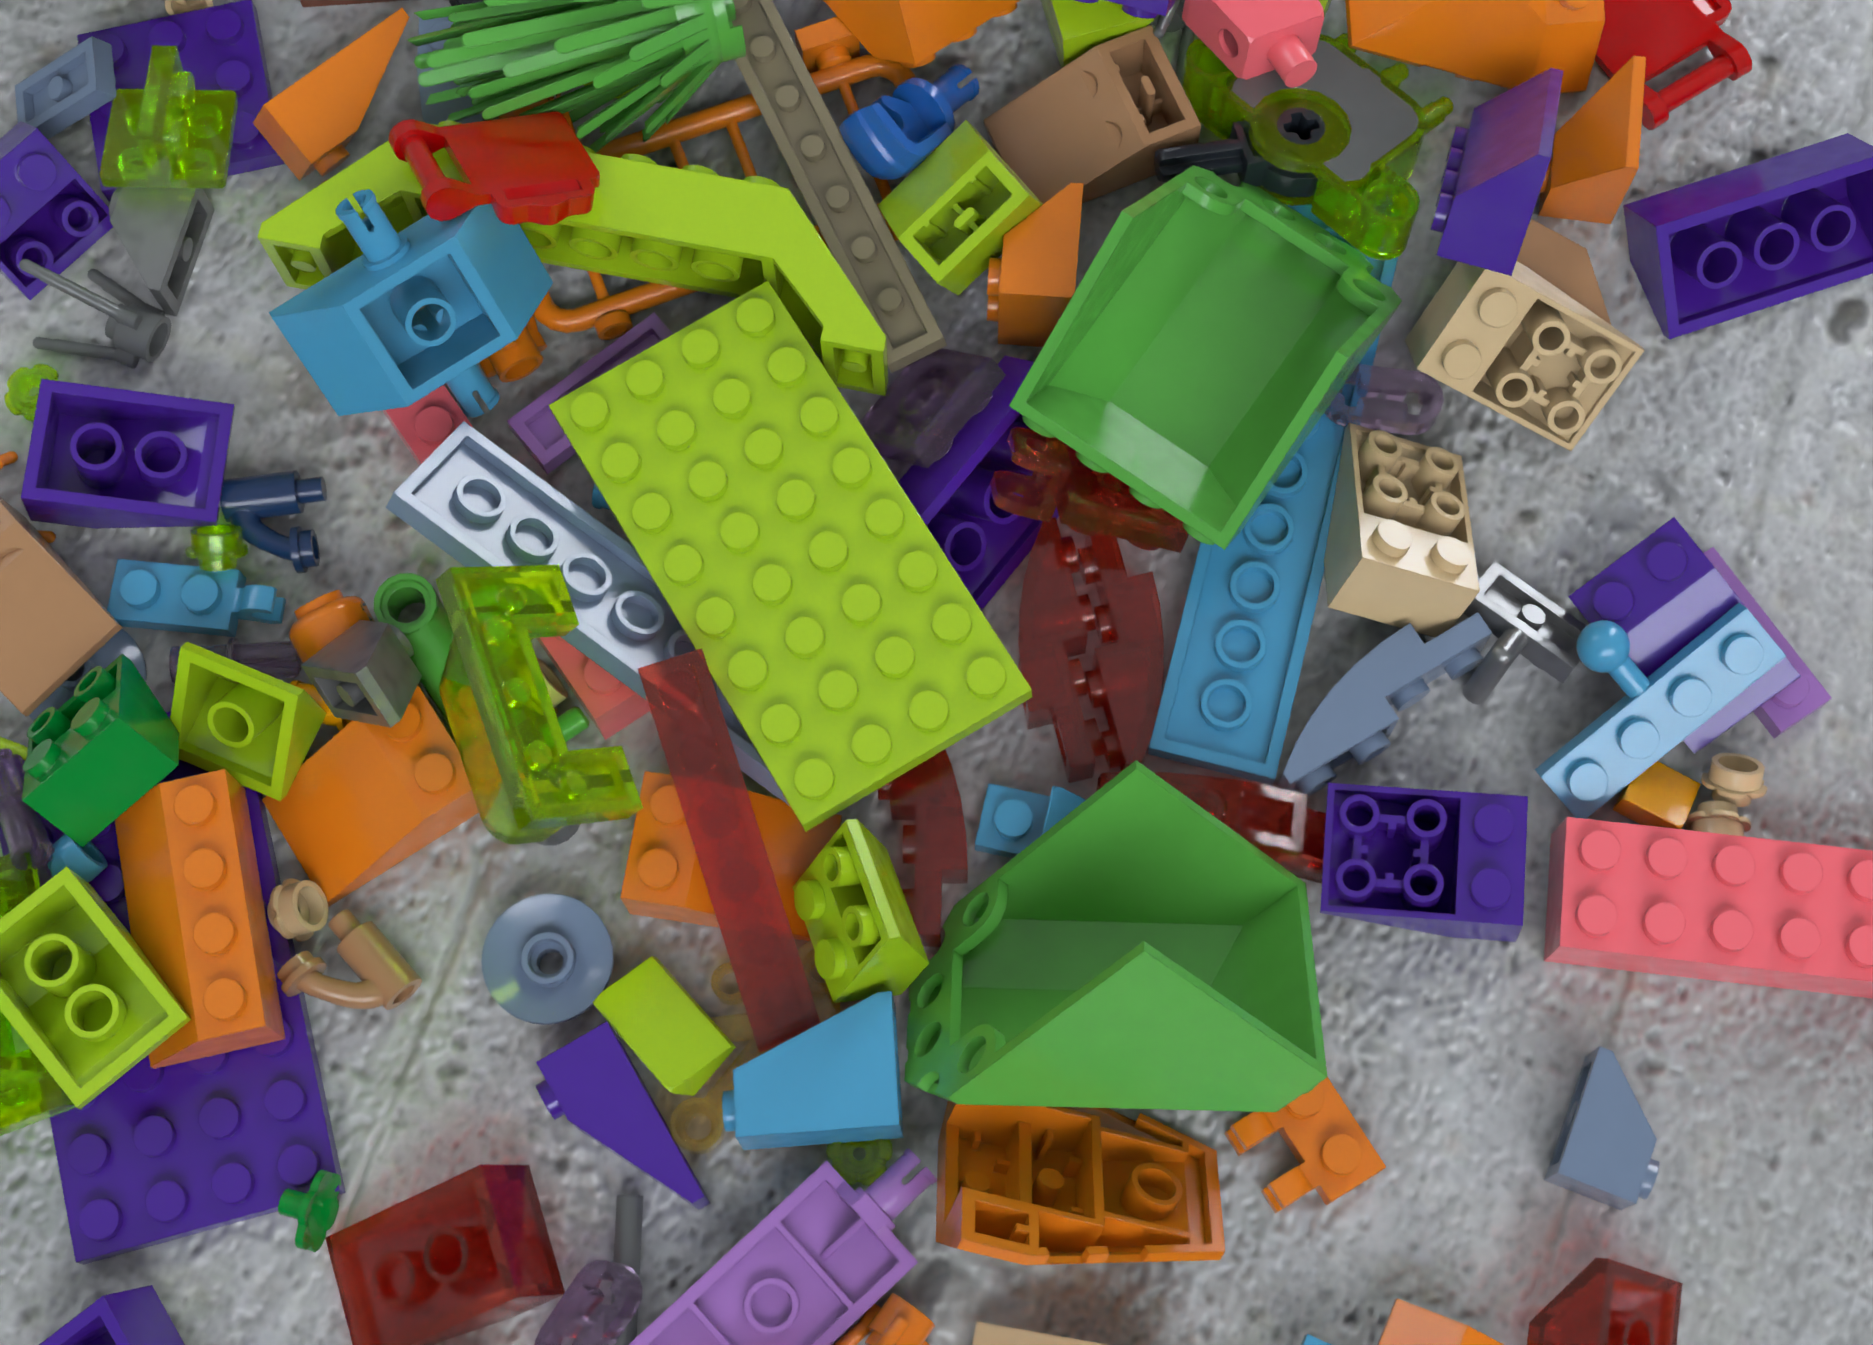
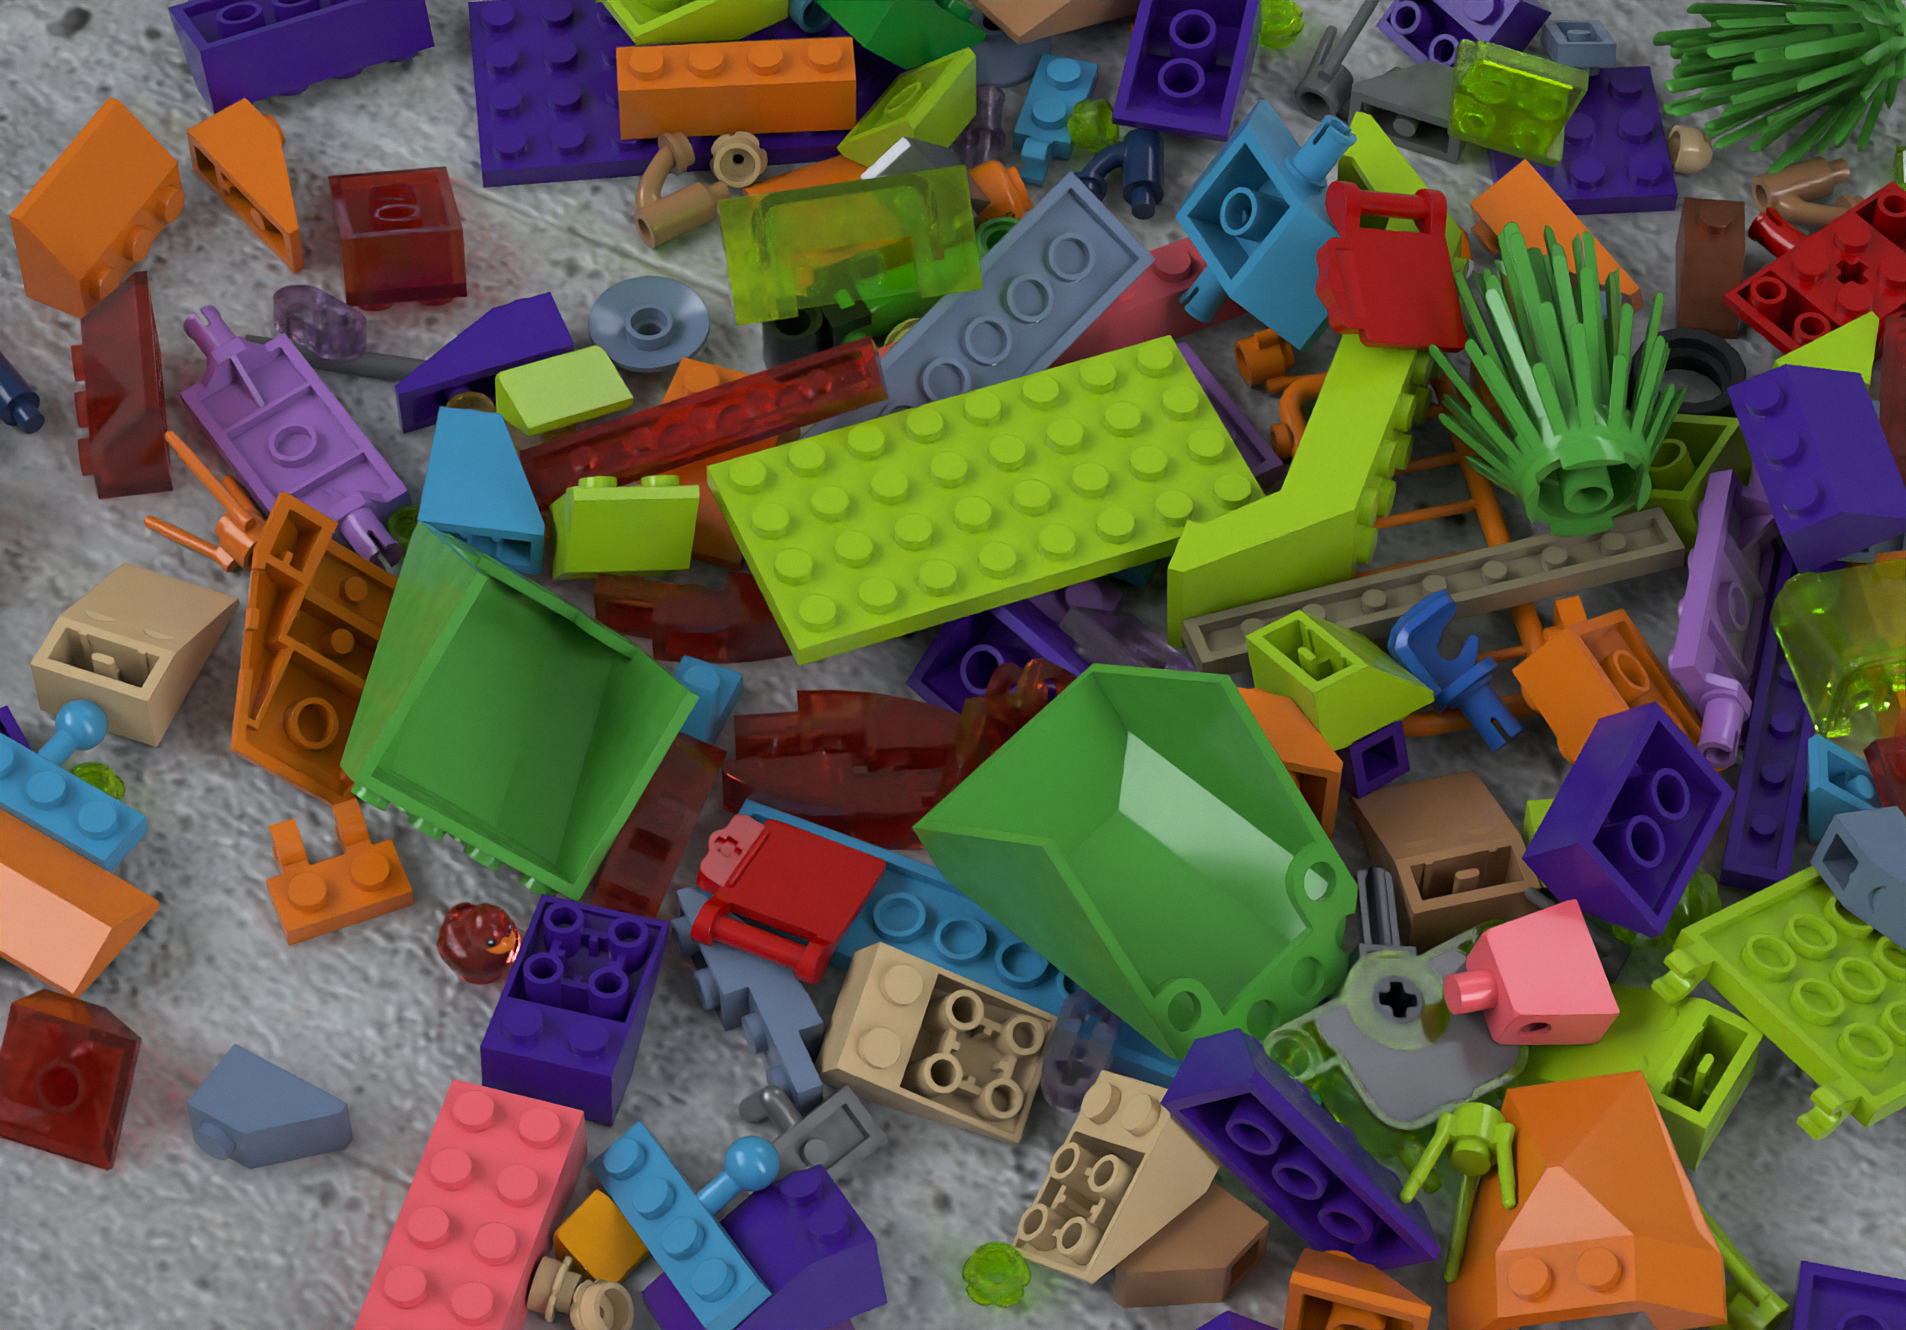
camera: 95 degrees right, 20 degrees down
green plant [278,1170,341,1252] -> none
none -> clear red animal [436,902,520,985]
none -> red piece [690,814,886,986]
none -> clear neon green plate [962,1242,1031,1308]
none -> lime plant [1399,1102,1516,1283]

